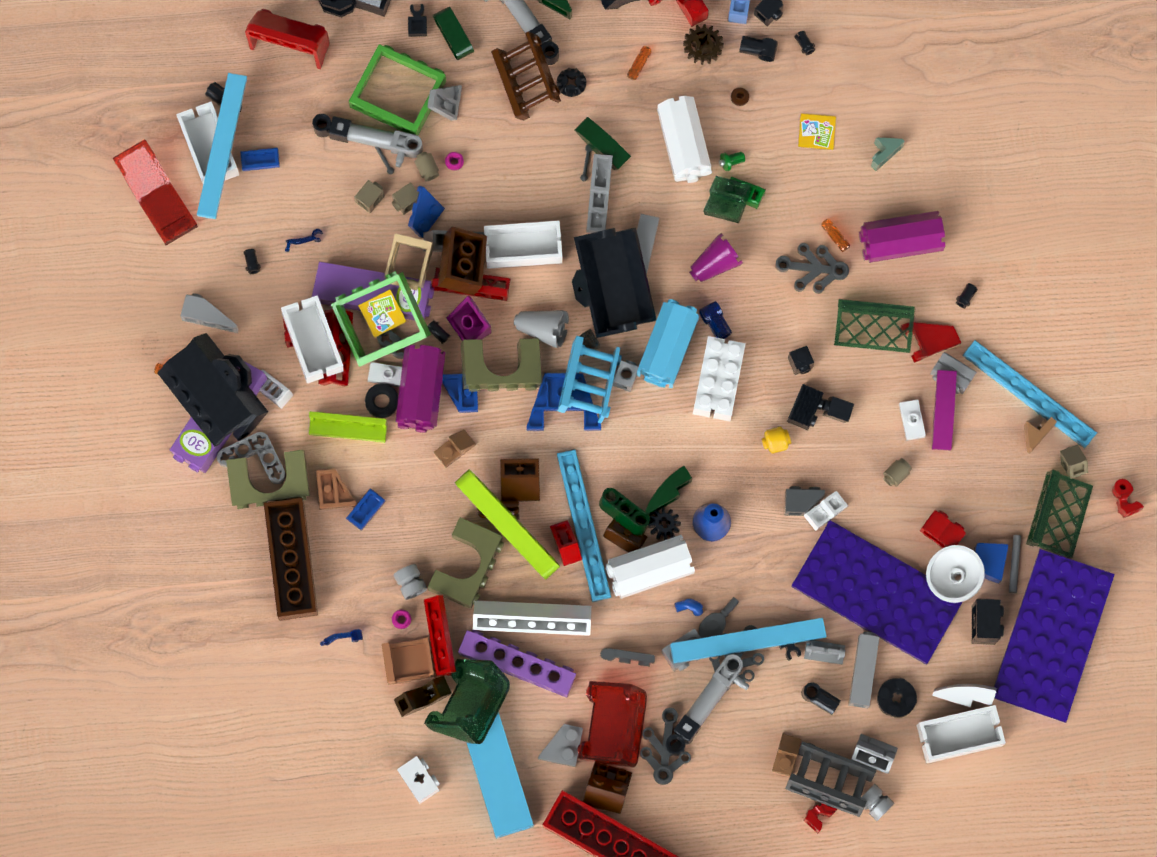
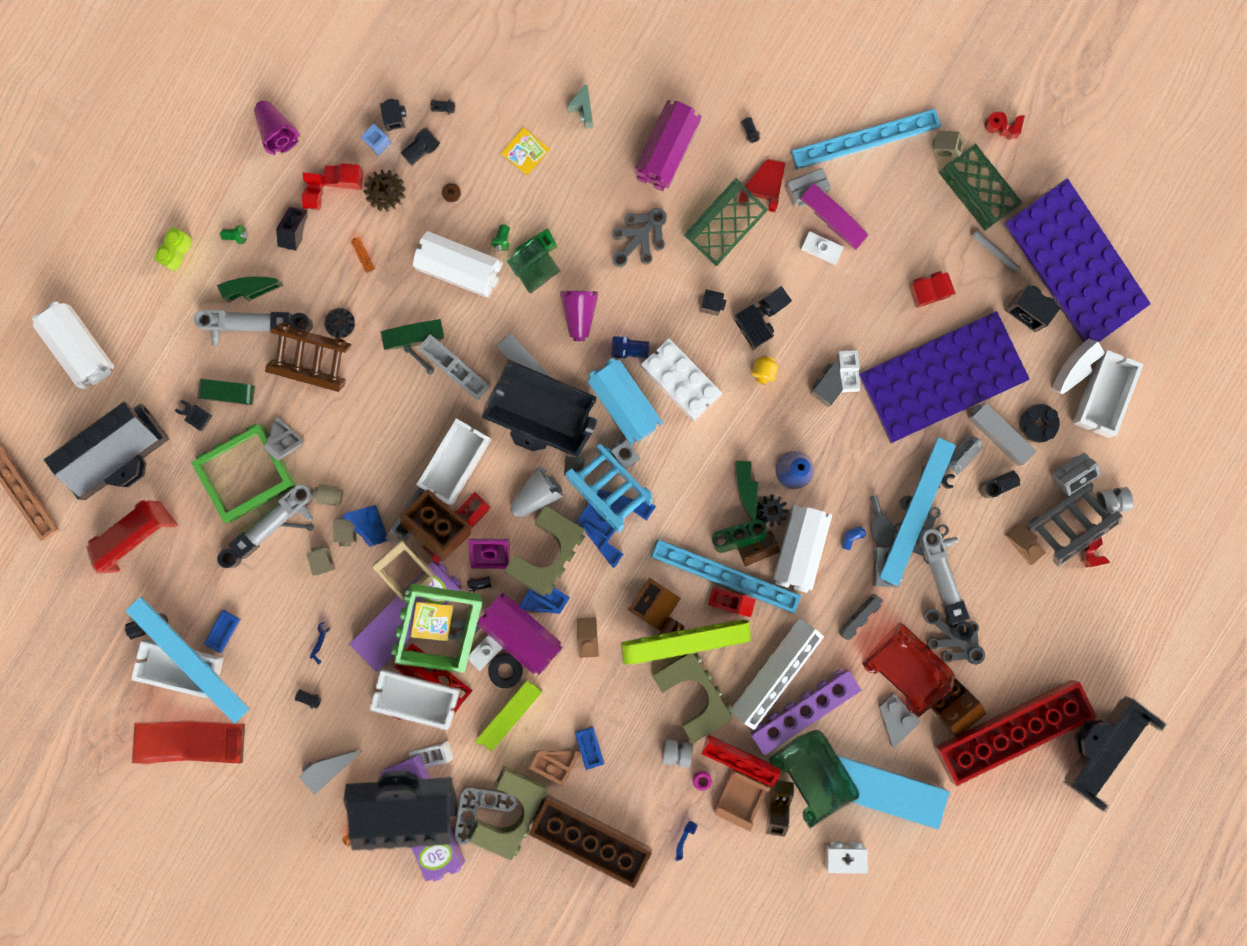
camera: 55 degrees left, 10 degrees up
dark pink plate [445,152,464,171] -> none
clear orange axle [821,218,850,252] -> none
dark tan brick [883,458,912,487] -> none
white dish [926,545,985,603] -> none
blue torso [974,543,1008,584] -> none
medium nougat slope [1024,417,1057,454] -> none

